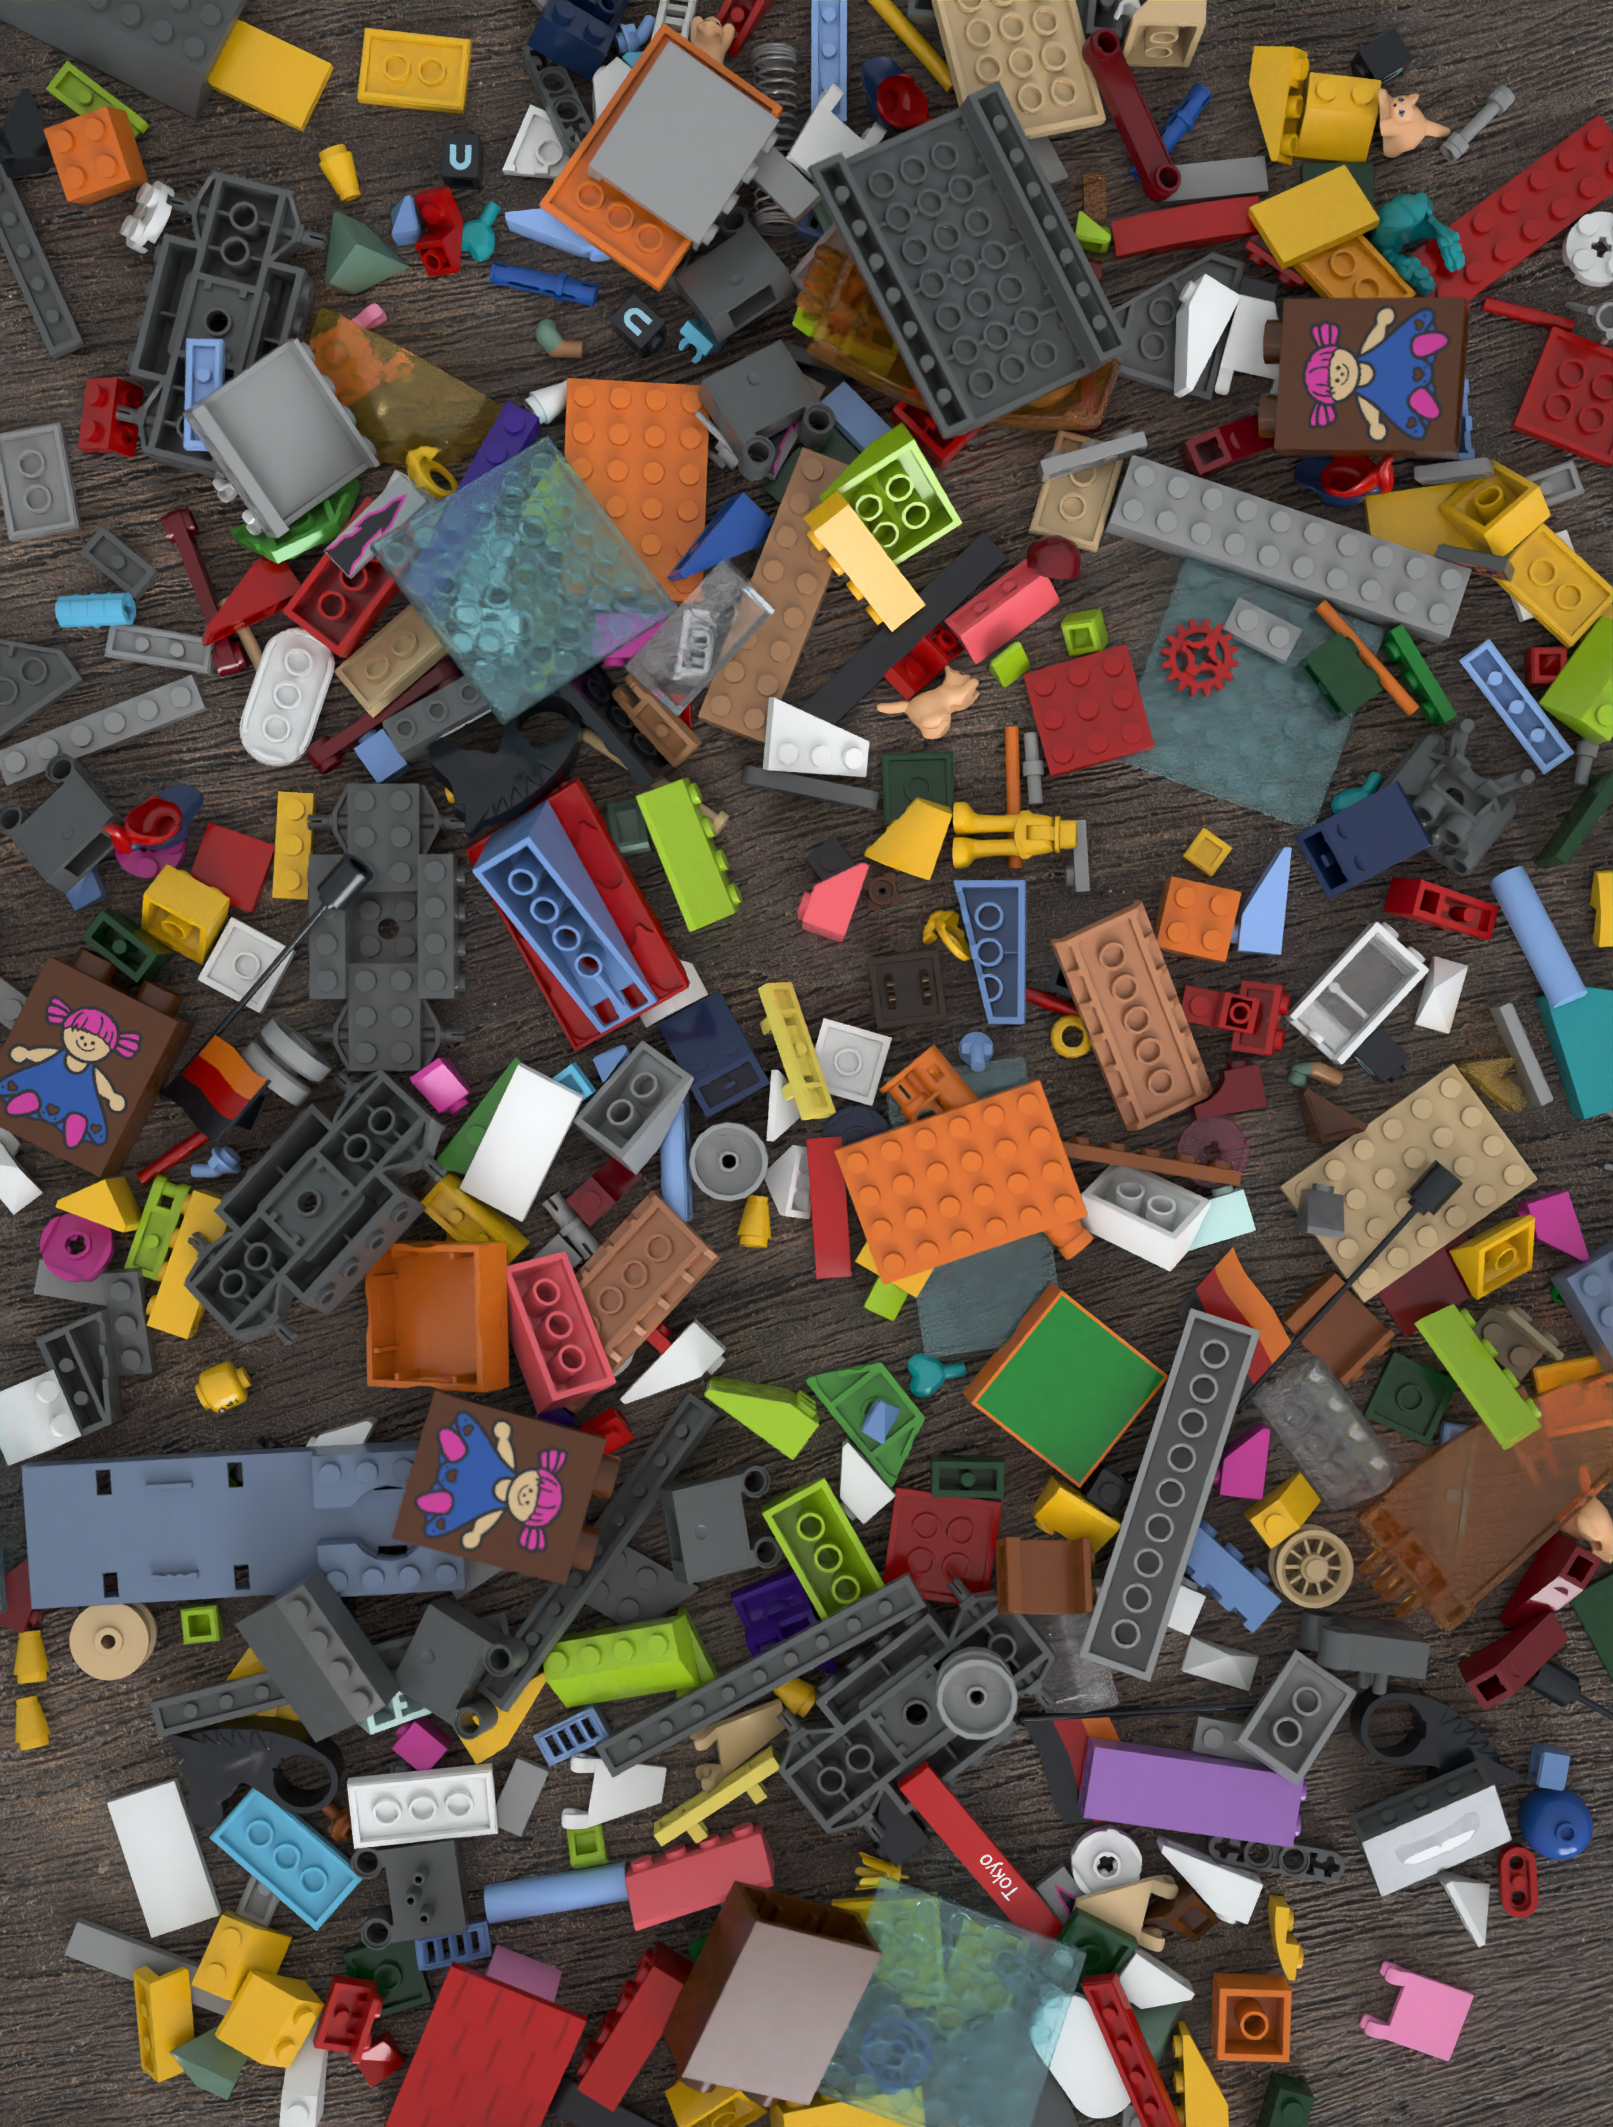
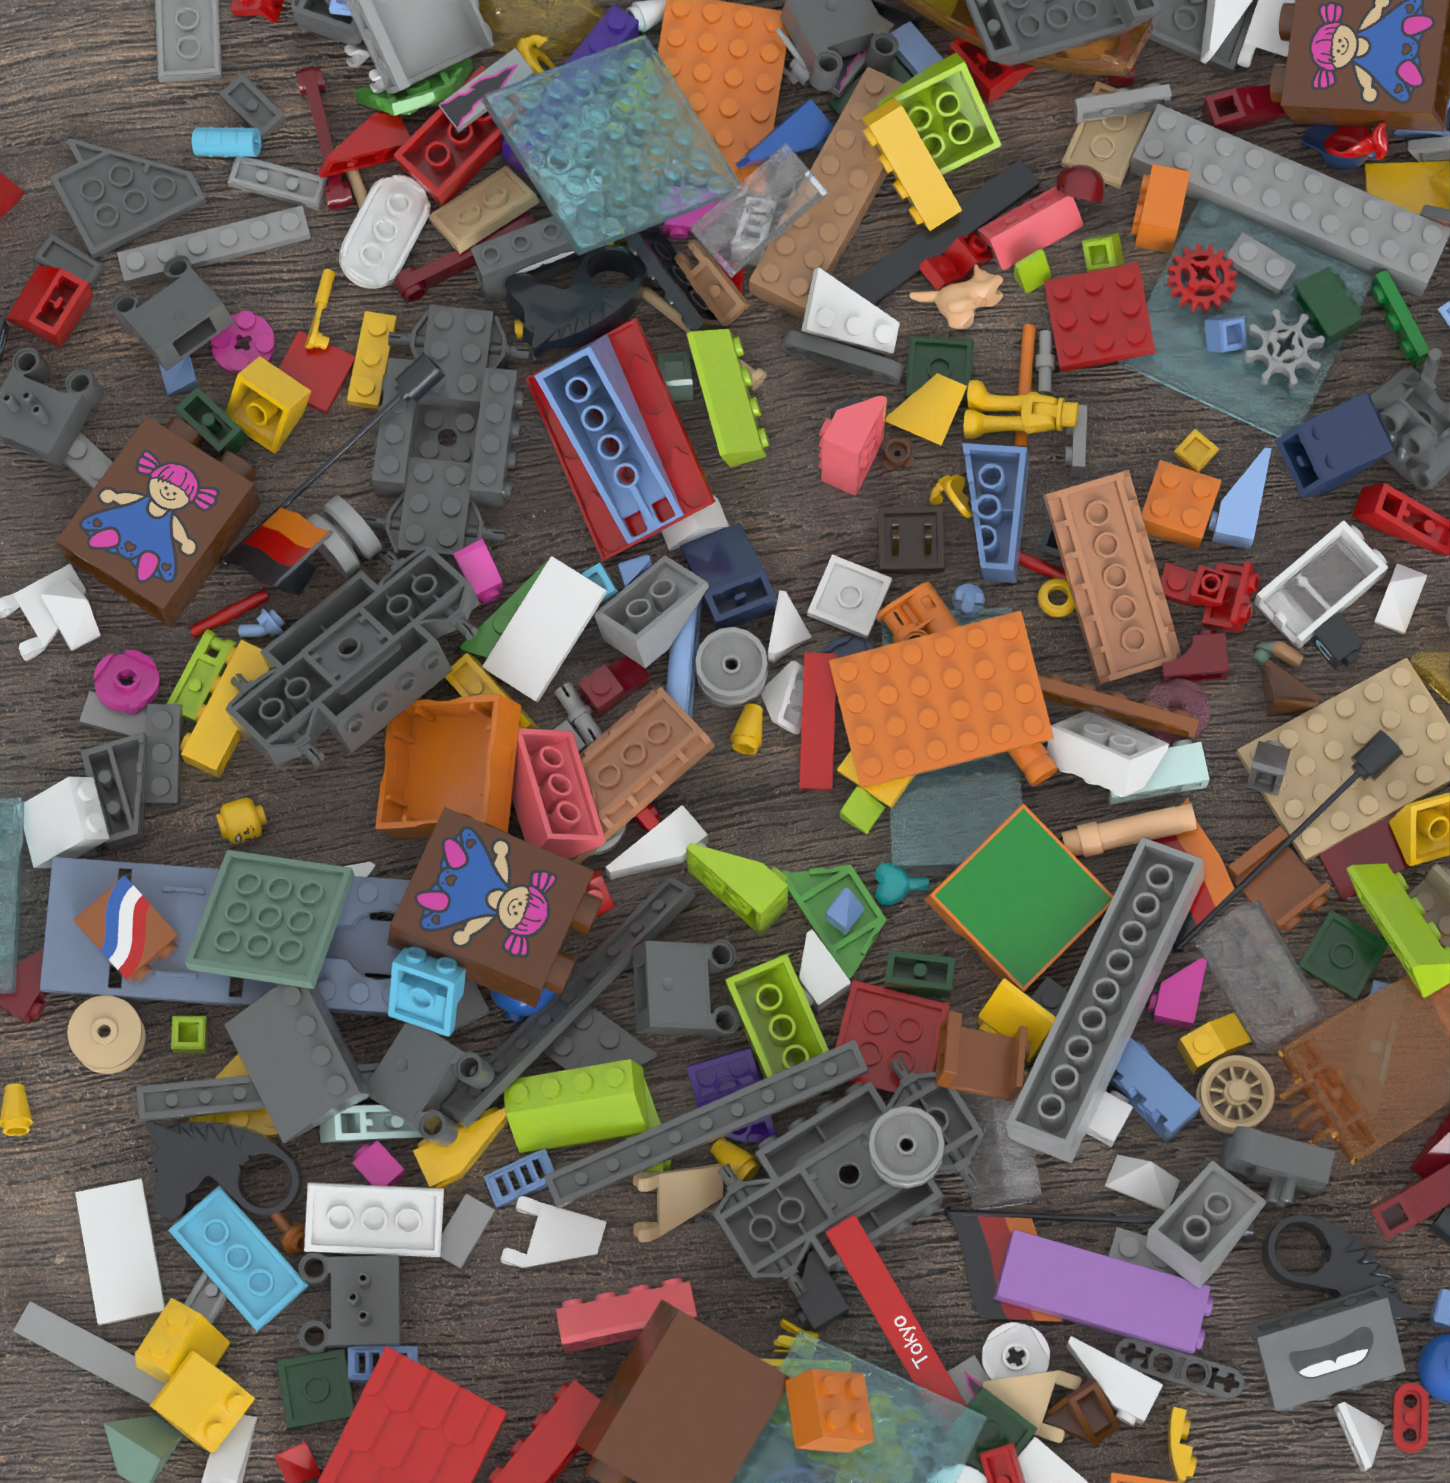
camera: 10 degrees right, 15 degrees down
yellow cone [13,1630,50,1684] -> none
yellow slope [56,1176,142,1233] -> none
red hair [104,784,204,855] -> none
yellow panel [133,1966,195,2083] -> none
white plate [197,917,297,1014] -> none
red bracket [313,1975,383,2064] -> none
medium blue brick [354,729,413,784] -> none
light blue brick [484,1862,629,1924] -> none
lime slope [566,1823,609,1870] -> none
light yellow hinge [654,1745,780,1847] -> none
light yellow hinge [758,982,836,1120] -> none
orange piece [1315,600,1420,716] -> none
none -> panel [74,875,181,984]
none -> sand green plate [185,850,355,989]
none -> yellow piece [305,269,335,350]
none -> medium azure plate [388,947,466,1037]
none -> orange brick [785,1369,875,1453]
none -> light nougat piece [1062,803,1197,858]
none -> orange brick [1131,164,1190,254]
none -> medium blue slope [1205,315,1247,353]
none -> light grey gear [1244,309,1325,390]

